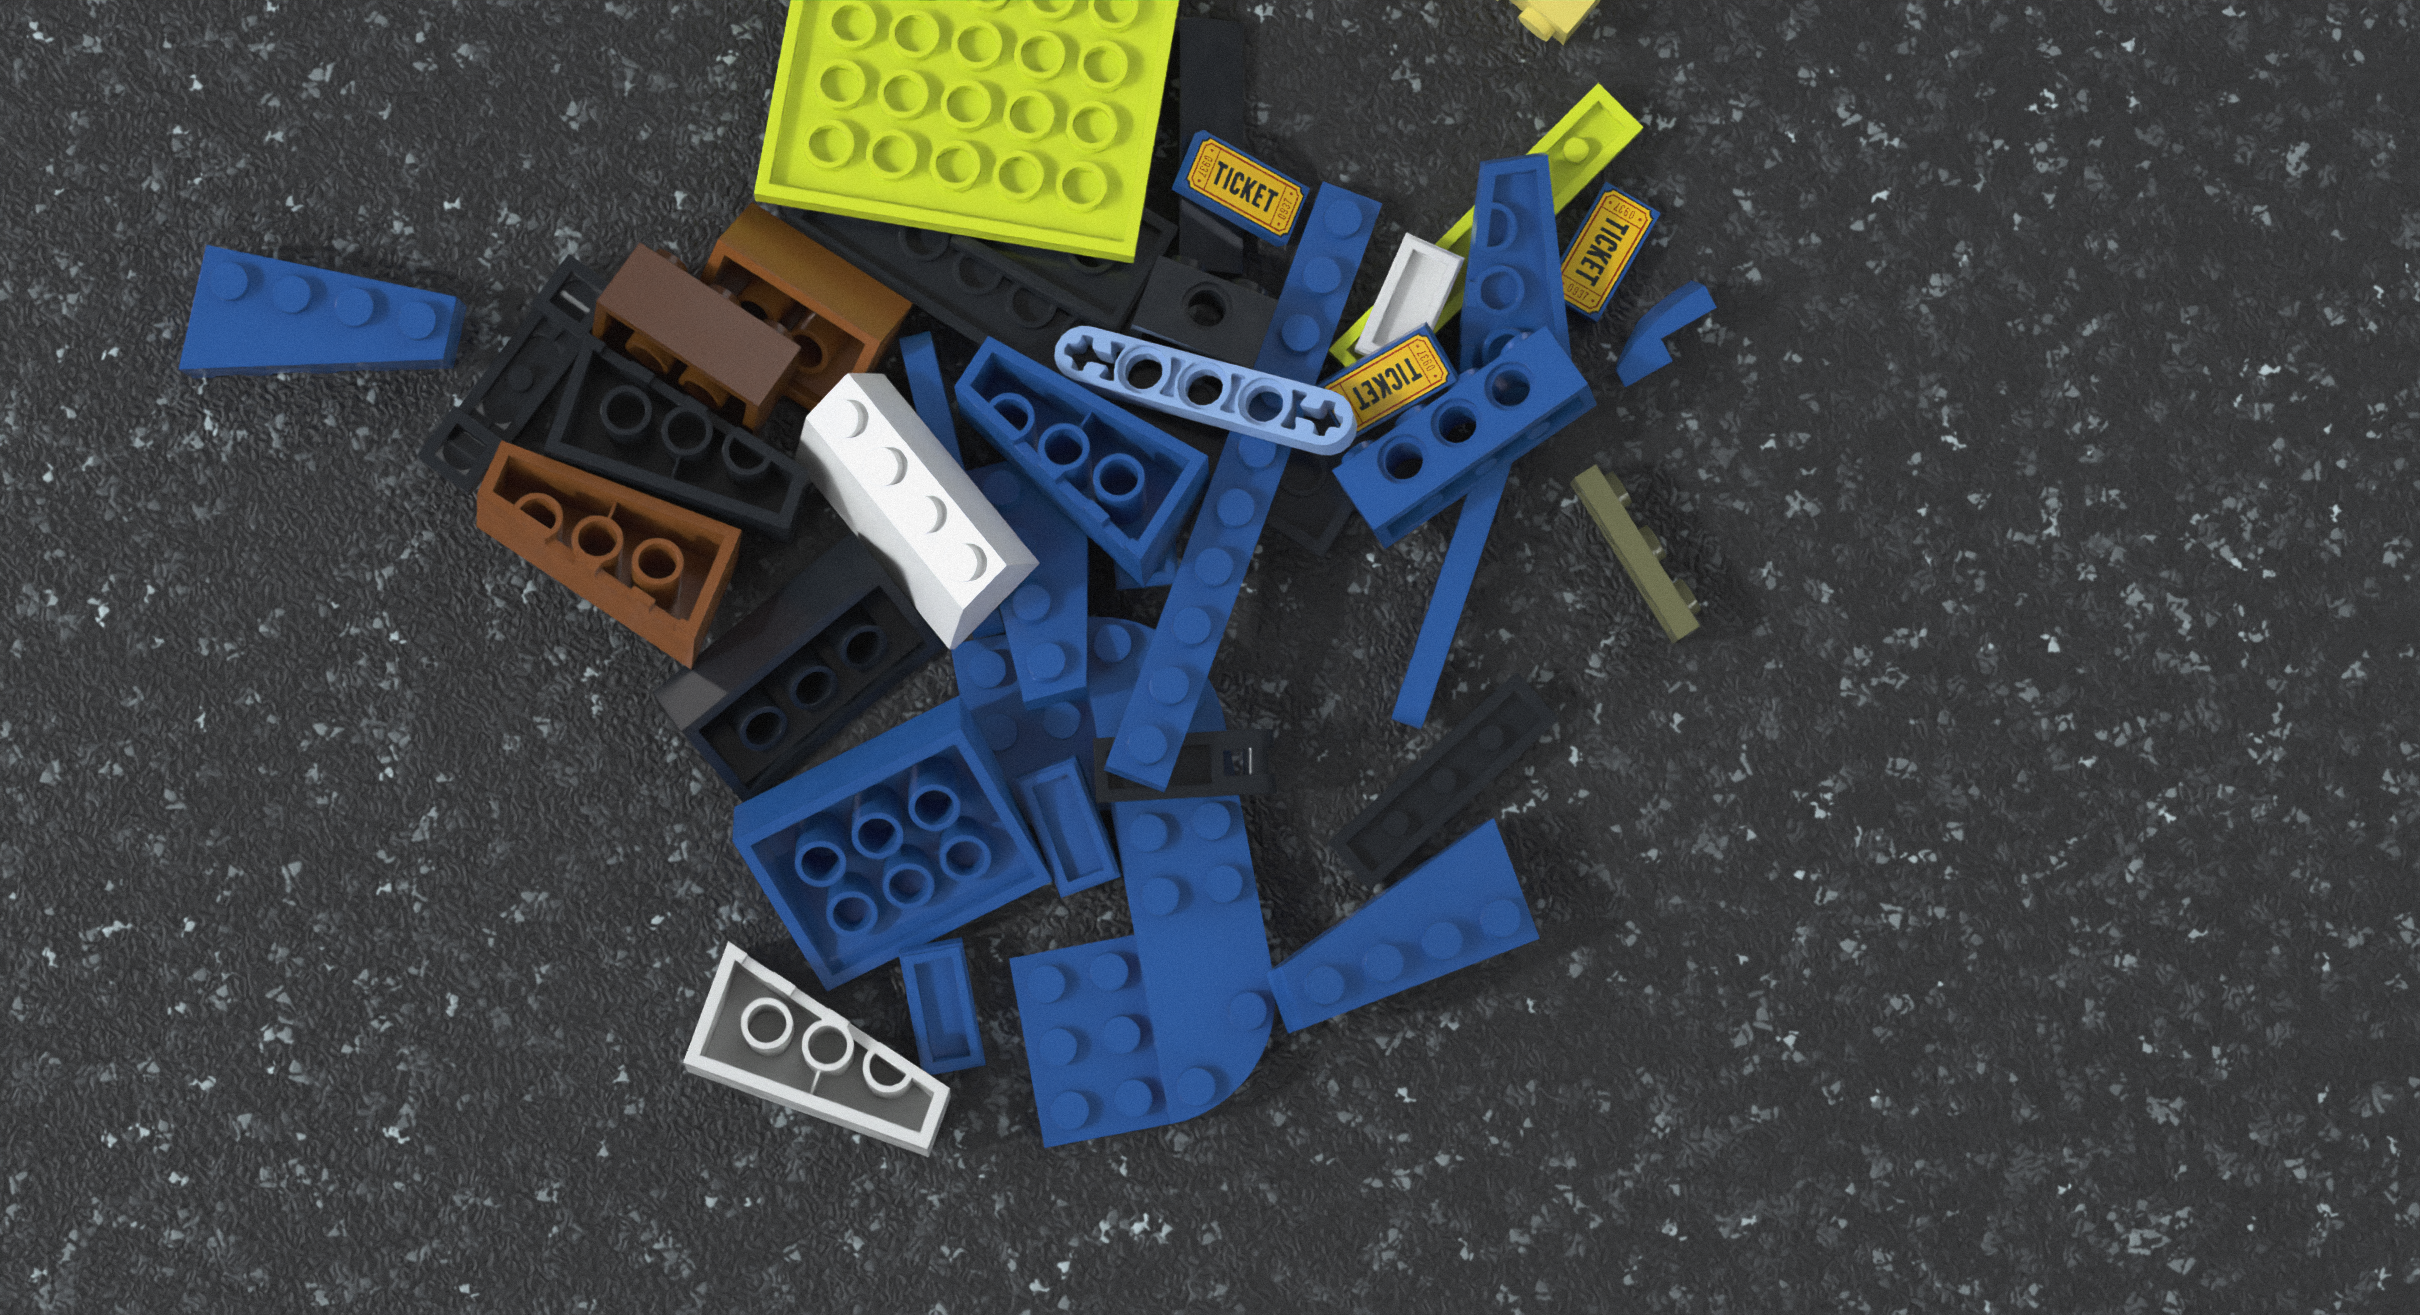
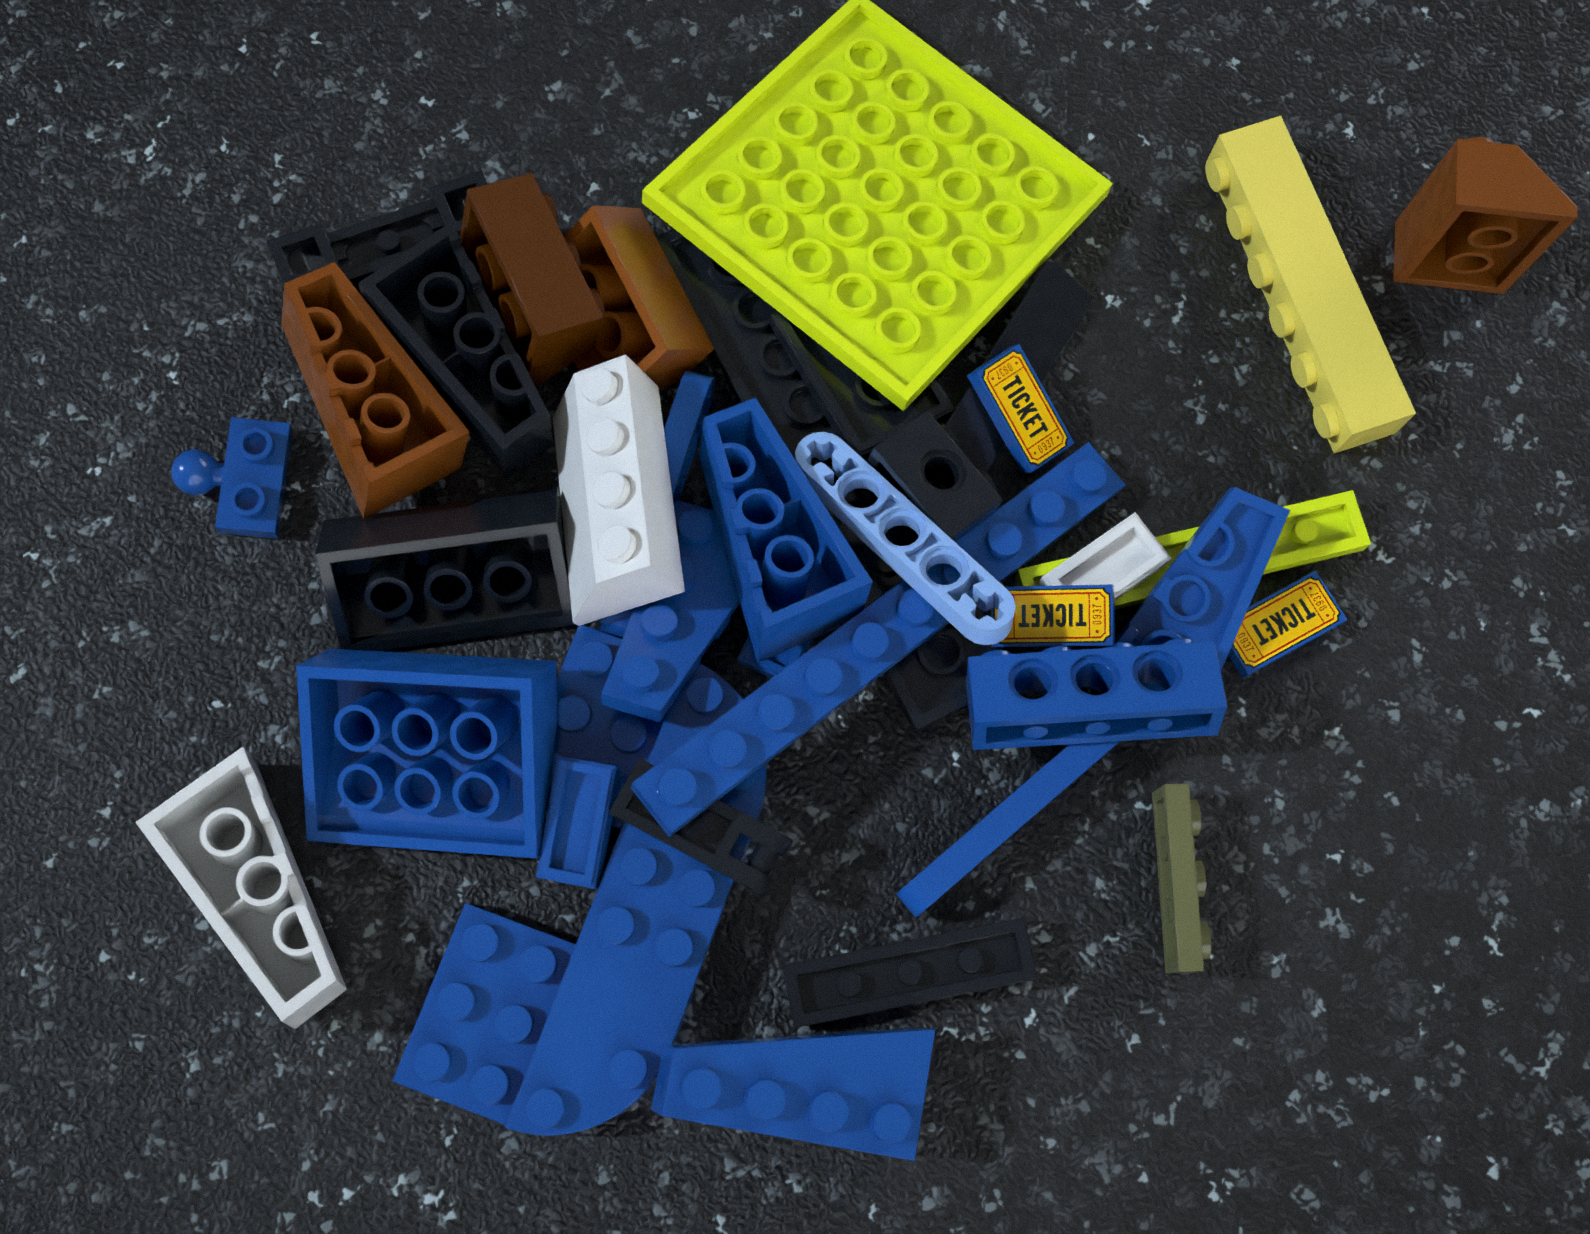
camera: 30 degrees right, 10 degrees down
blue wedge [178,245,467,378] -> none
blue tile [899,937,986,1075] -> none
blue slope [1615,280,1717,387] -> none
none -> blue plate [171,417,293,539]

